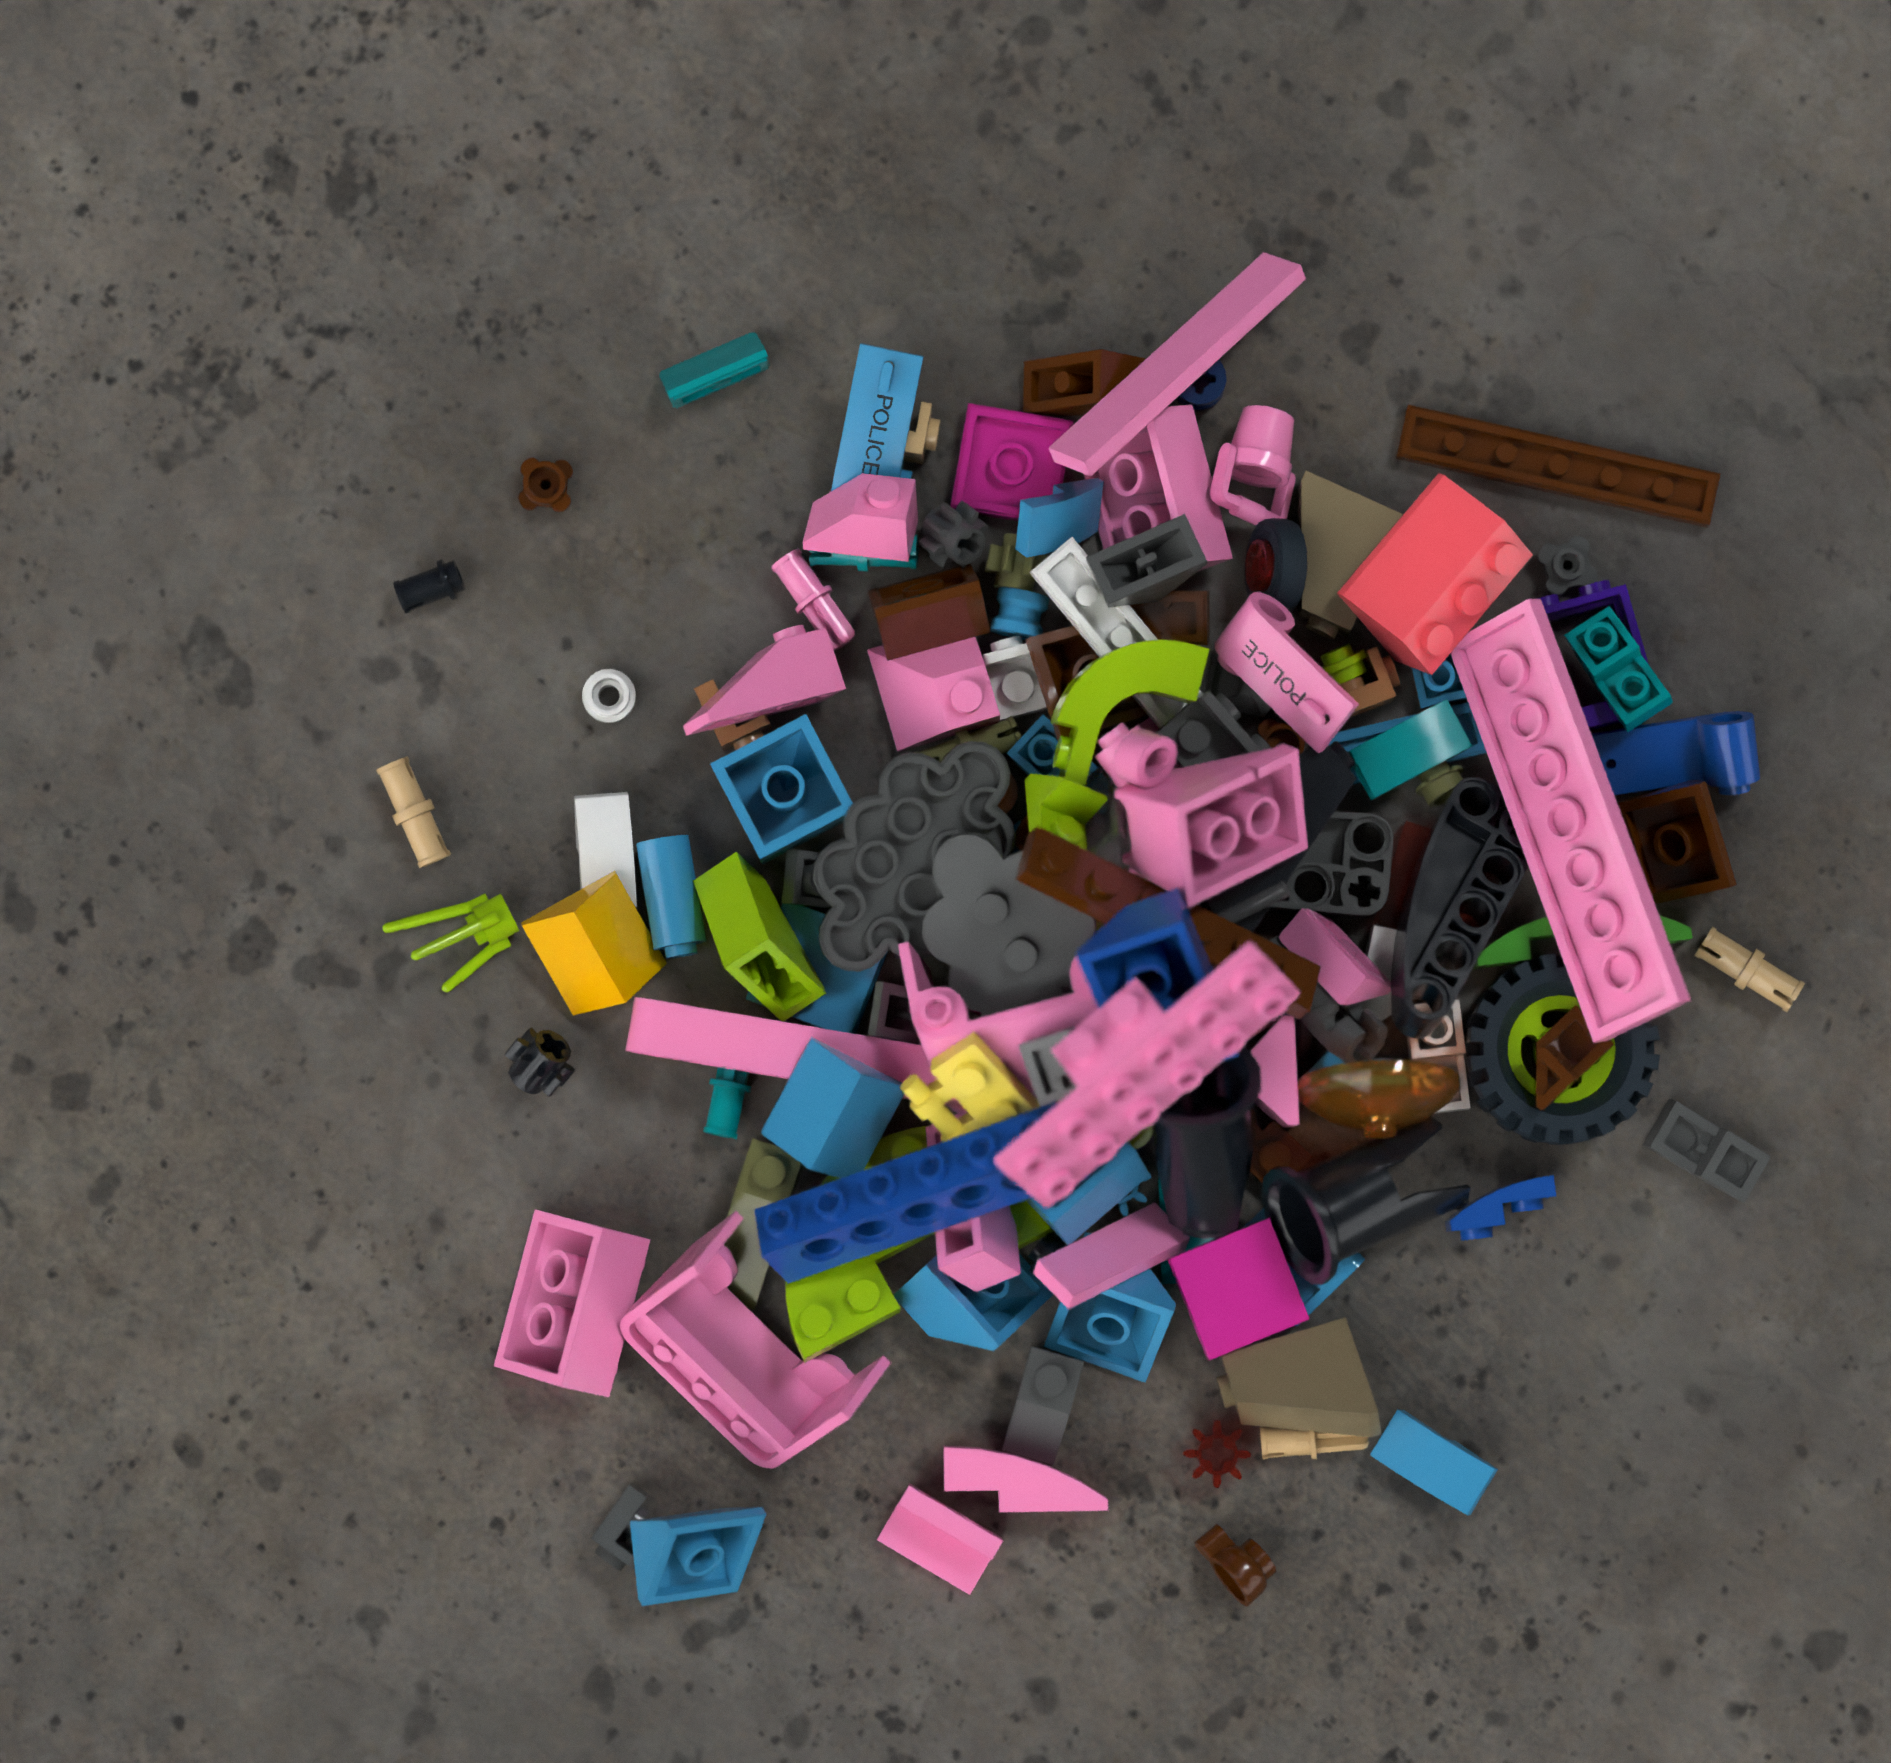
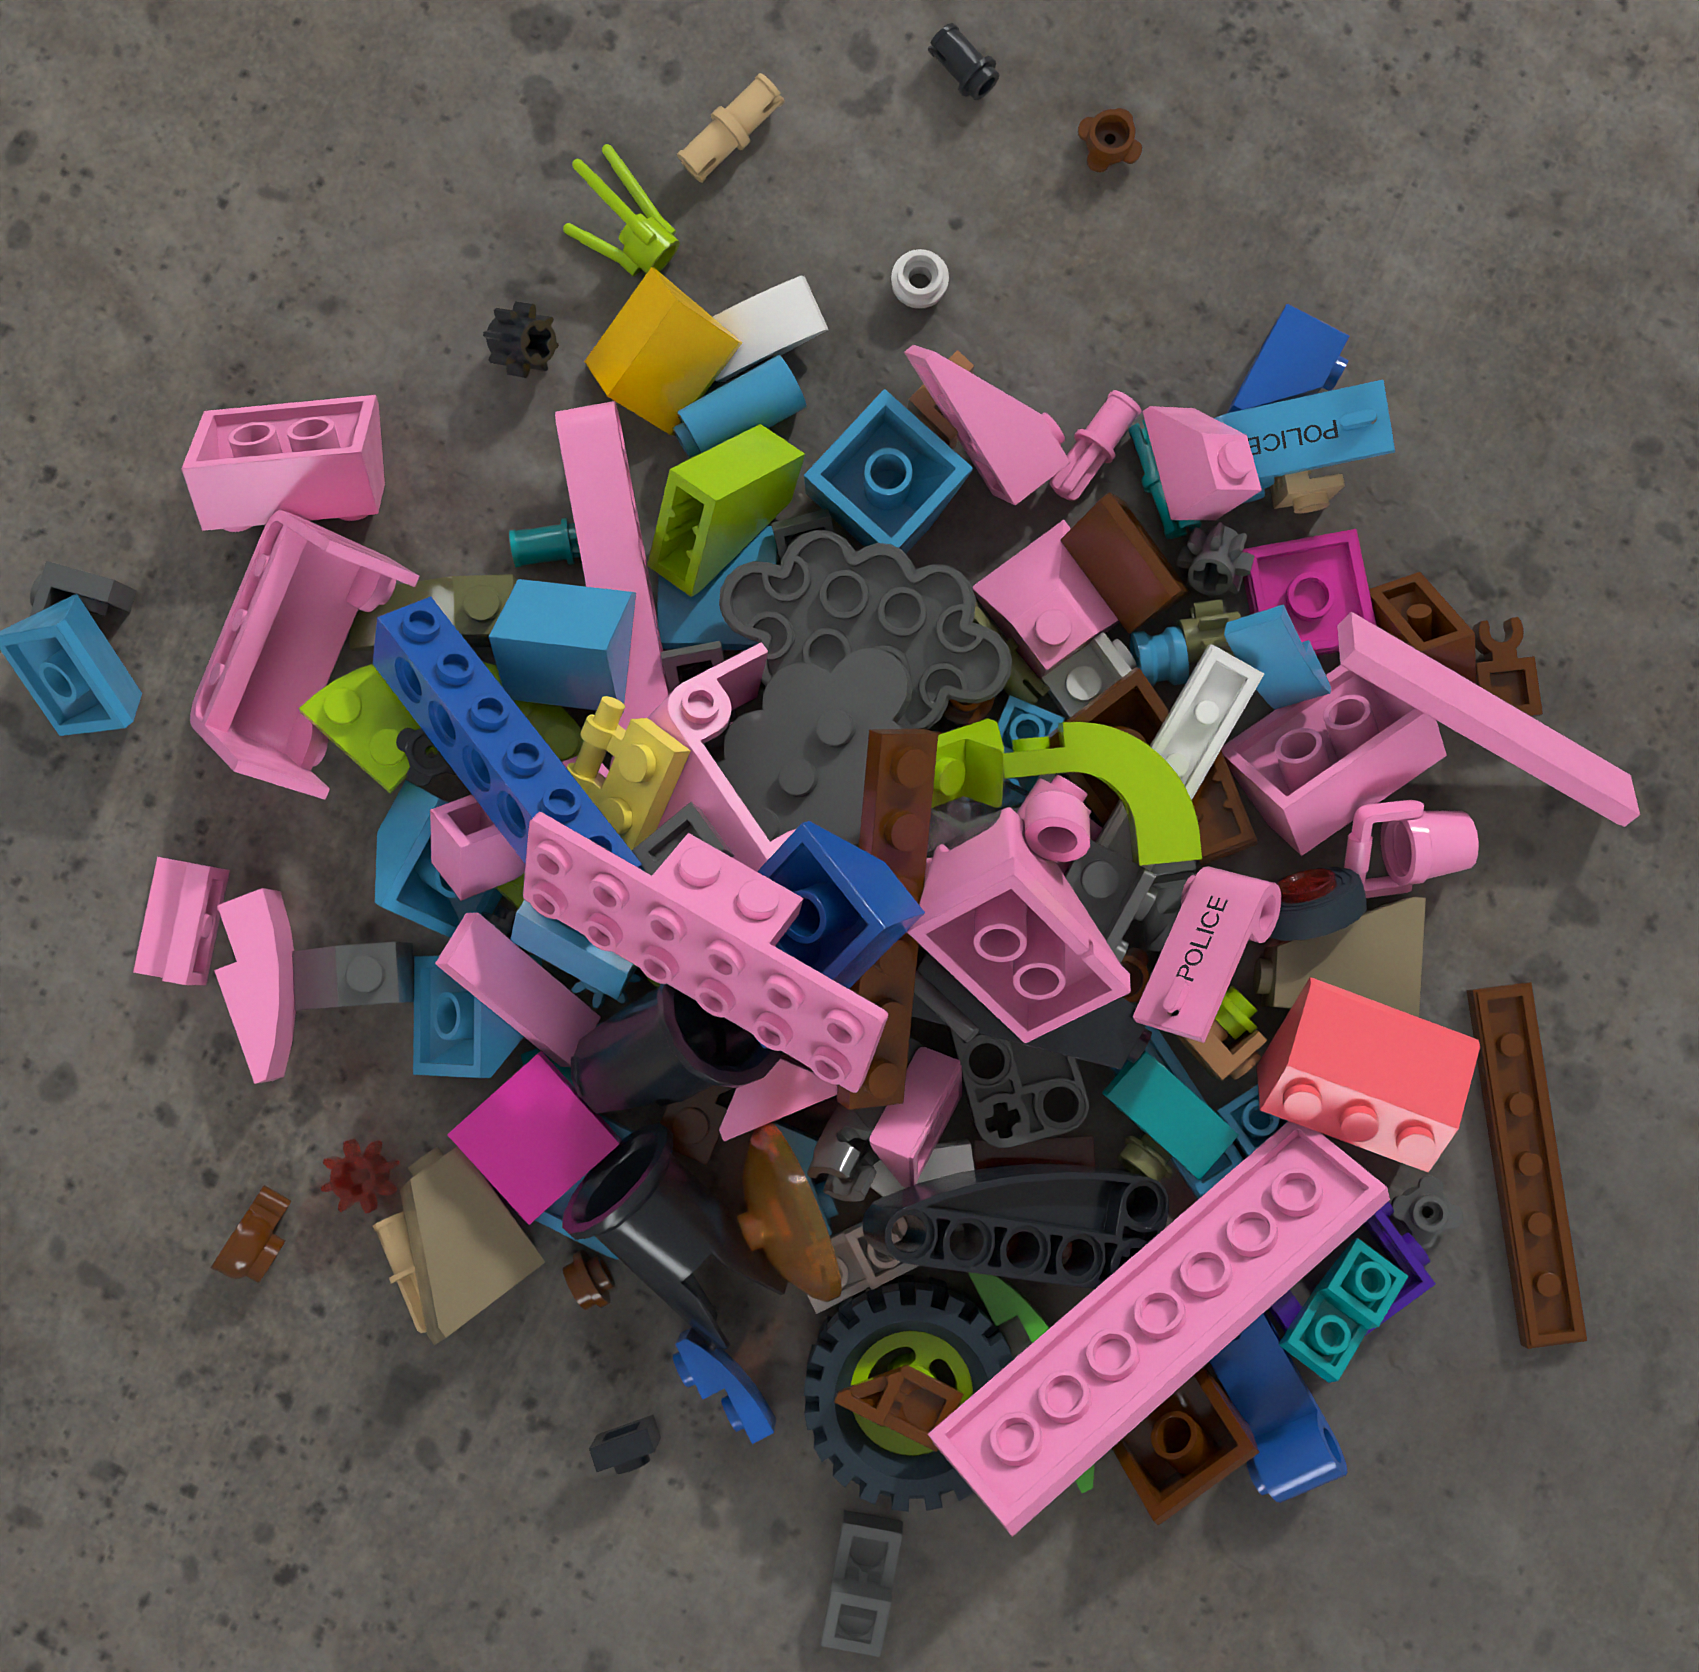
camera: 70 degrees right, 0 degrees up
teal slope [659,332,770,409] -> none
dark grey slope [1086,514,1207,608] -> none
dark blue wheel [1176,360,1227,412] -> none
dark azure slope [1370,1409,1498,1515] -> none
tan pin [1694,926,1805,1013] -> none
none -> black plate [396,728,457,786]
none -> reddish brown plate [563,1250,615,1310]
none -> black plate [589,1415,661,1474]
none -> blue slope [1226,304,1349,414]
none -> reddish brown plate [1472,617,1543,718]

